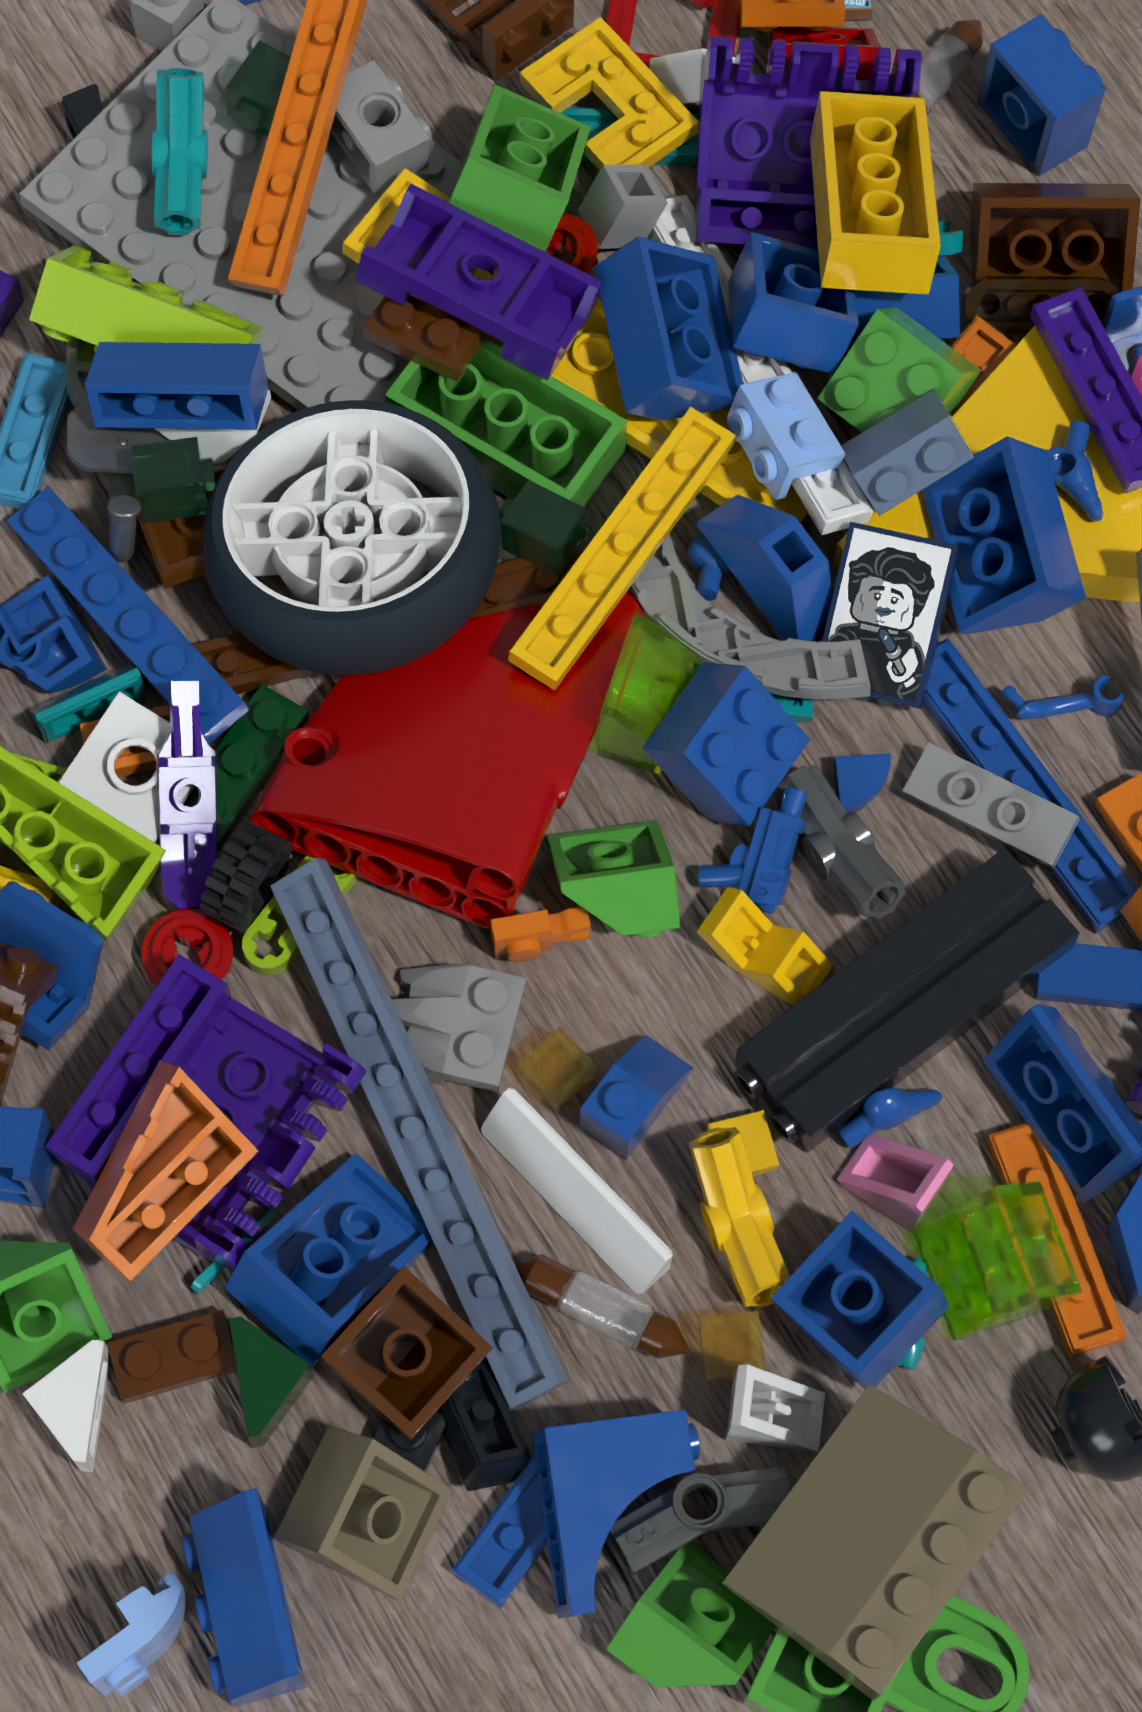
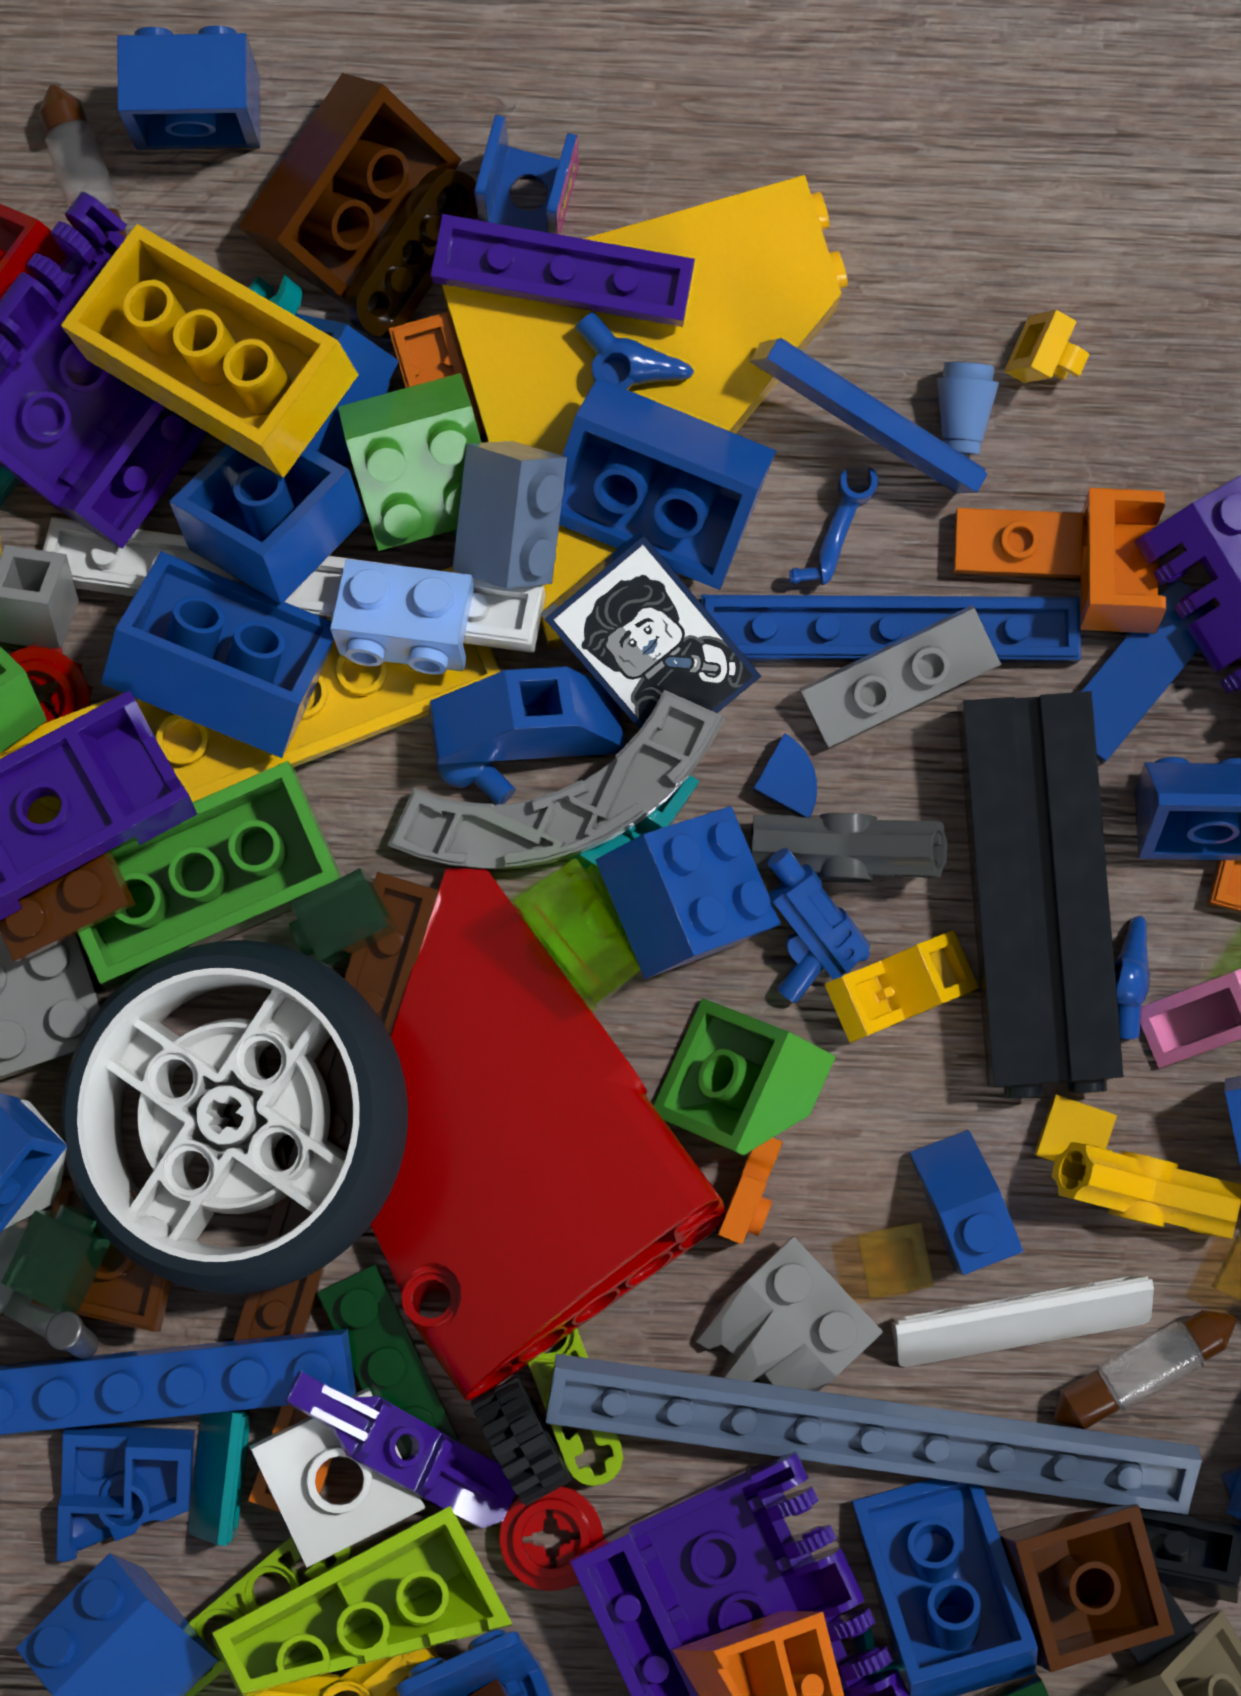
camera: 55 degrees left, 15 degrees up
yellow plate [508,407,736,691] -> none

